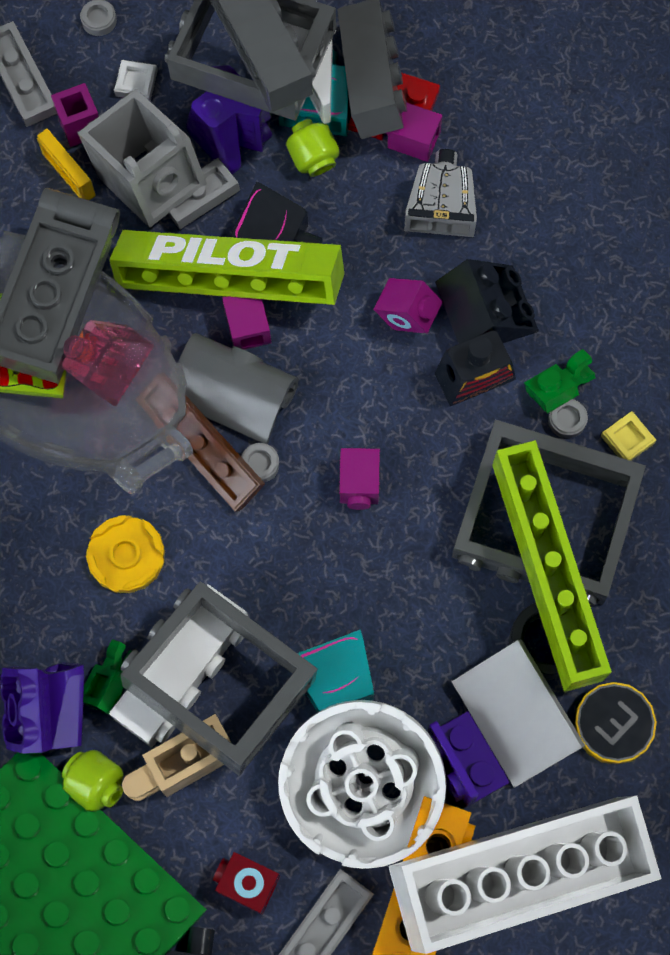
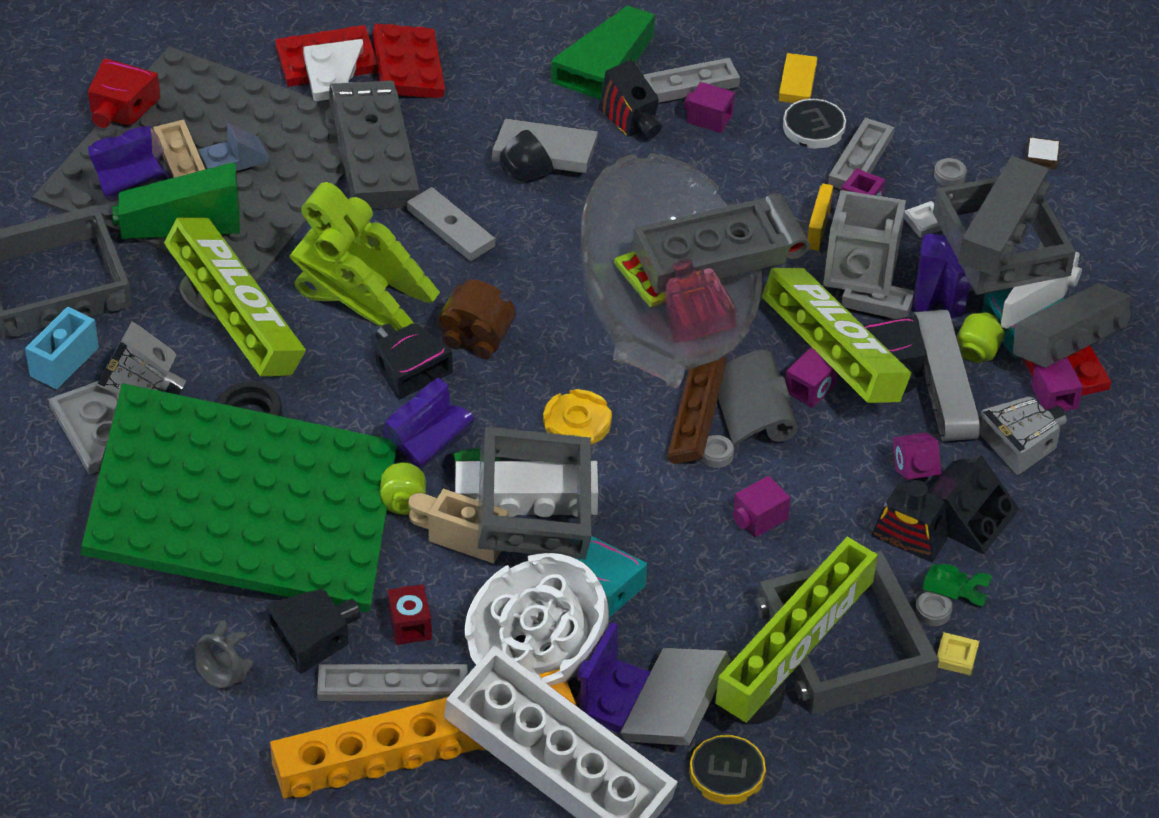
camera: 50 degrees right, 25 degrees down
none -> light grey beam [912,310,979,442]

